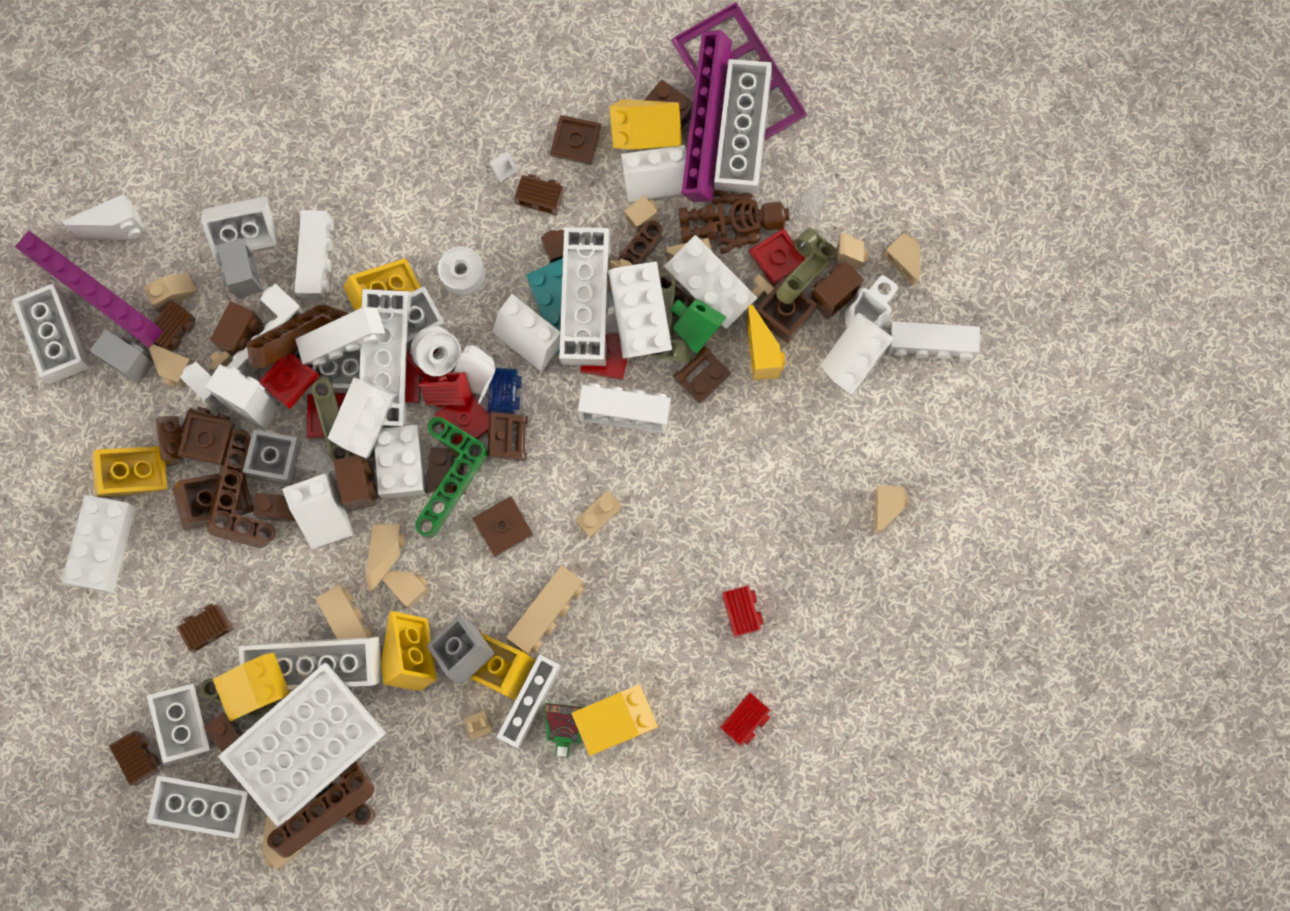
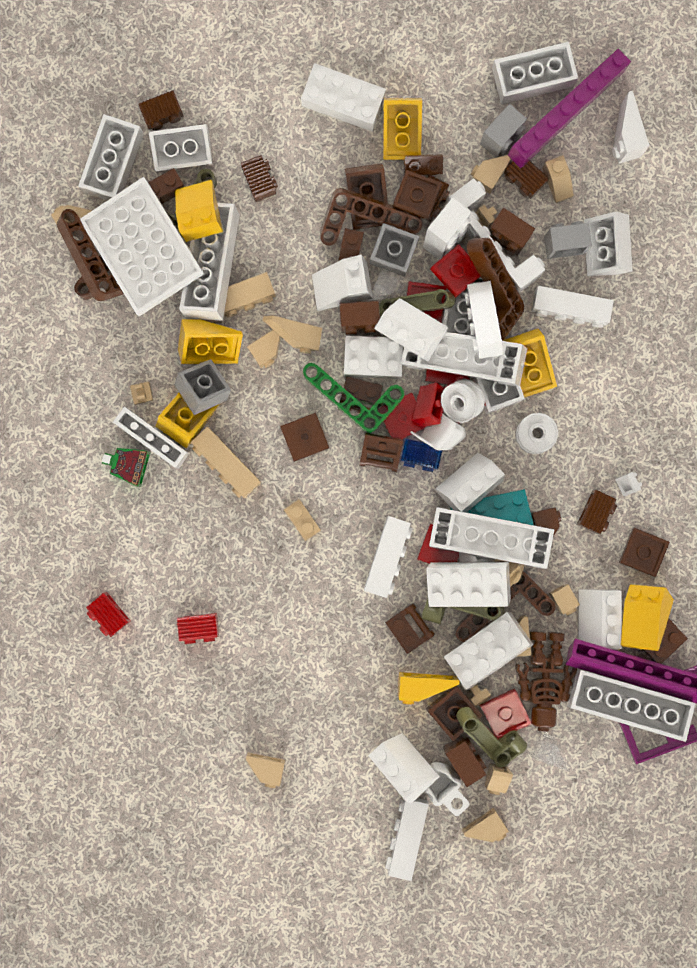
camera: 95 degrees right, 10 degrees up
yellow slope [572,685,658,756] -> none
green torso [670,299,727,354] -> none

